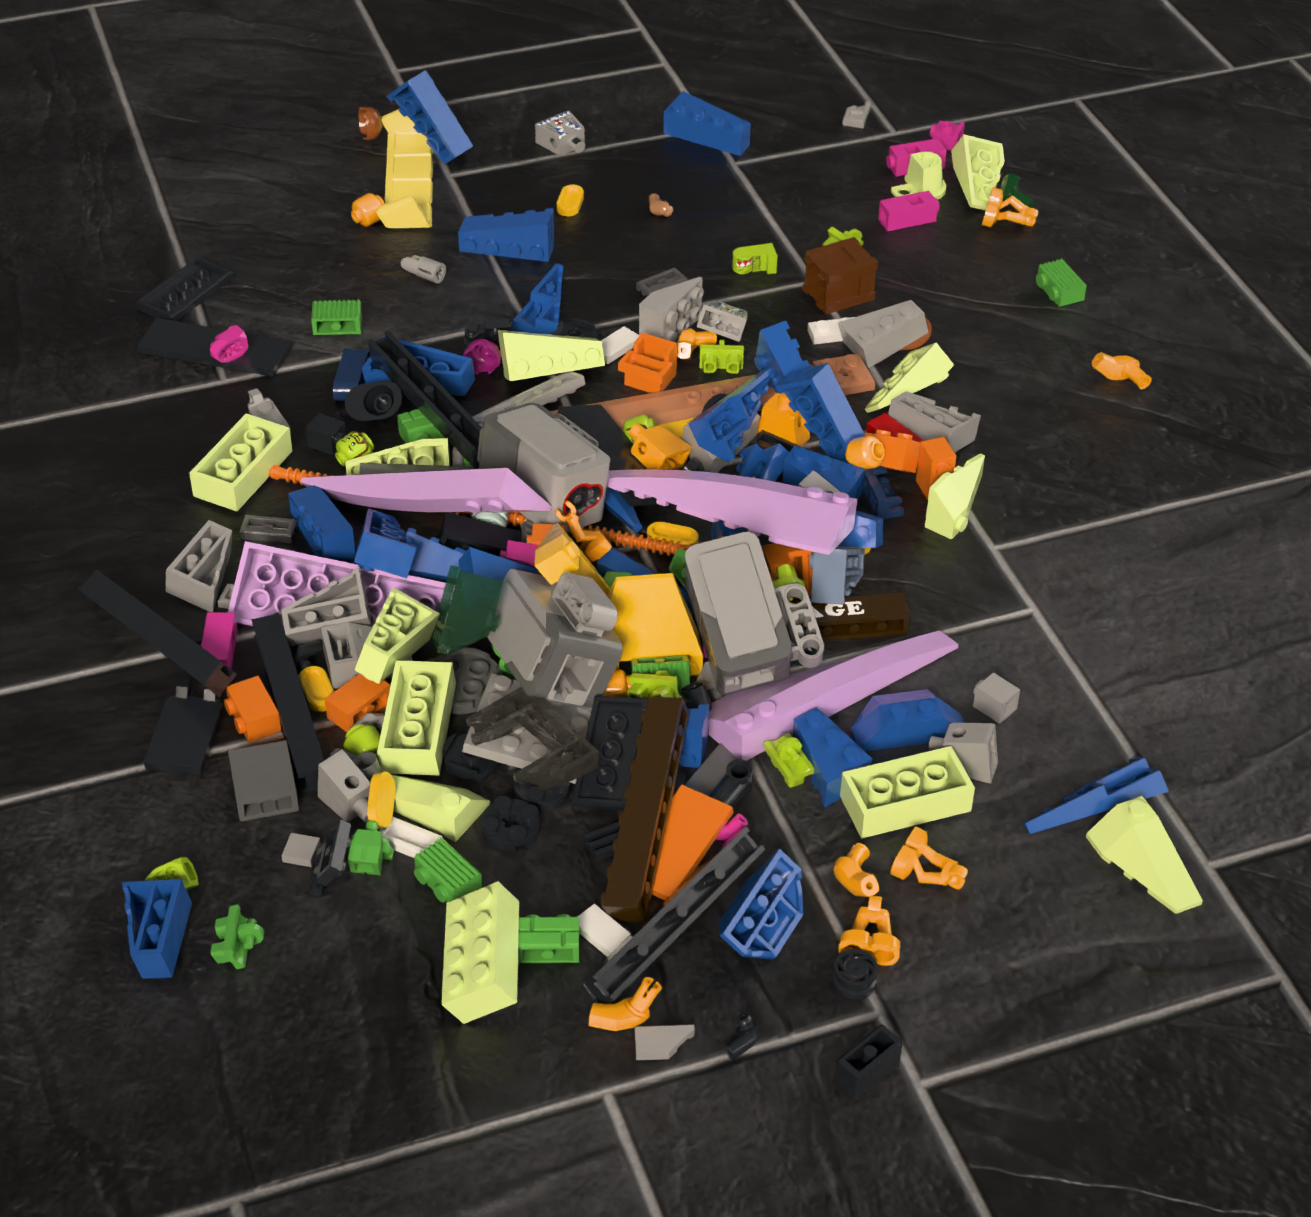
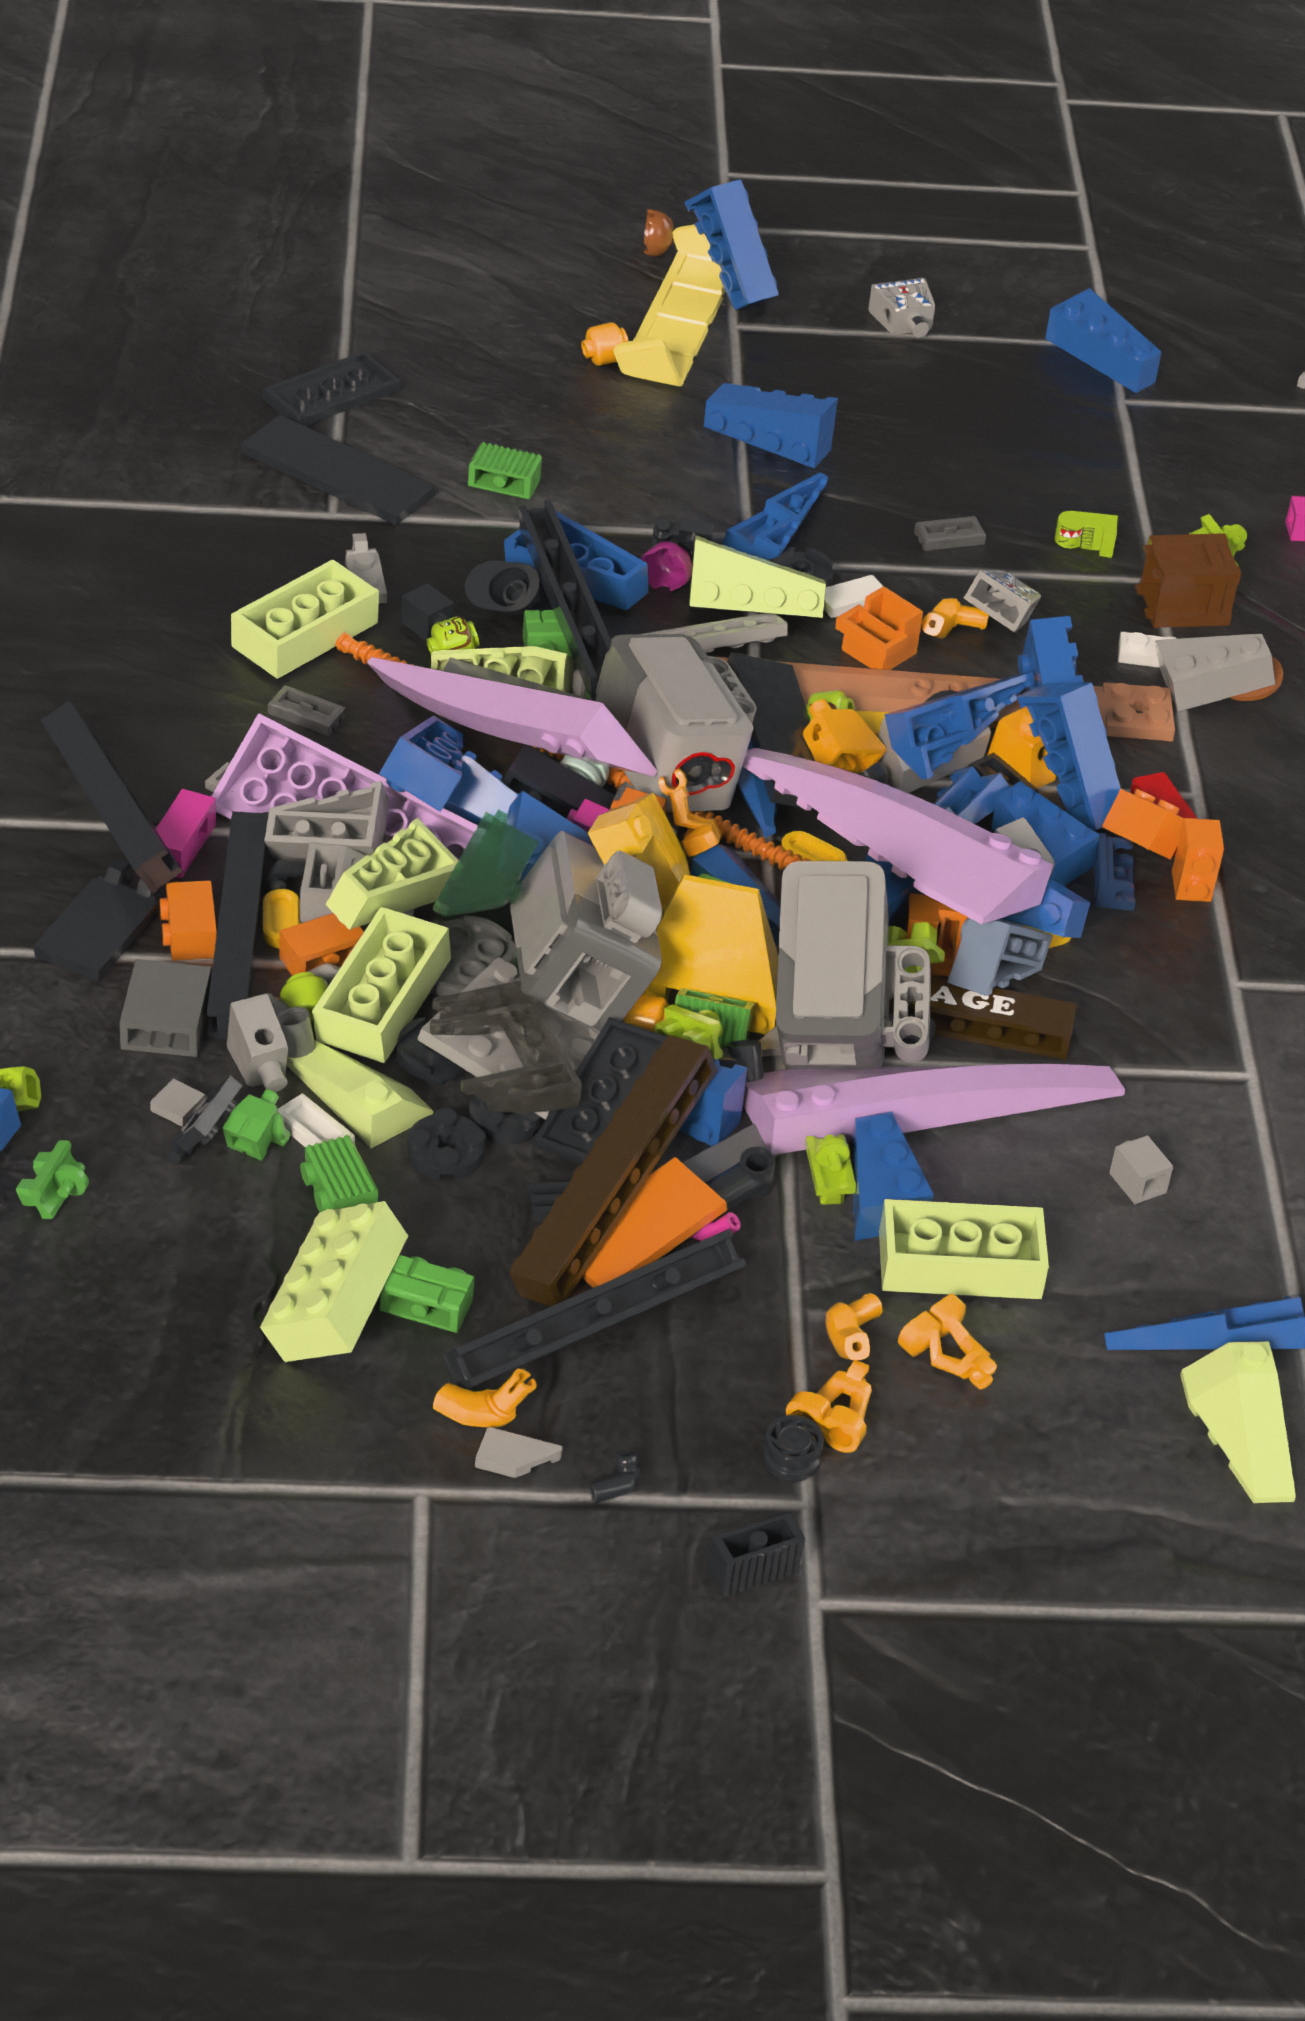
camera: 15 degrees right, 0 degrees up
light grey wedge [166,520,232,612] -> none
dark pink rock [210,325,248,363] -> none
blue wedge [288,485,357,564] -> none
dark blue beam [333,348,370,401] -> none
yellow tile [367,771,396,829] -> none
light grey hinge [400,255,446,283] -> none
yellow tile [557,185,584,217] -> none
white tile [577,904,630,957] -> none
light grey slope [639,277,704,342] -> none
medium nougat arm [649,194,673,217] -> none
lime hips [699,340,744,374] -> none
blue wedge [718,849,803,959] -> none
light orange head [845,436,885,470] -> none
blue wedge [851,689,965,751] -> none
yellowish green wedge [865,343,954,413] -> none
light grey wedge [888,392,981,453] -> none
yellowish green wedge [925,453,985,540] -> none
light grey torso [929,723,998,783] -> none

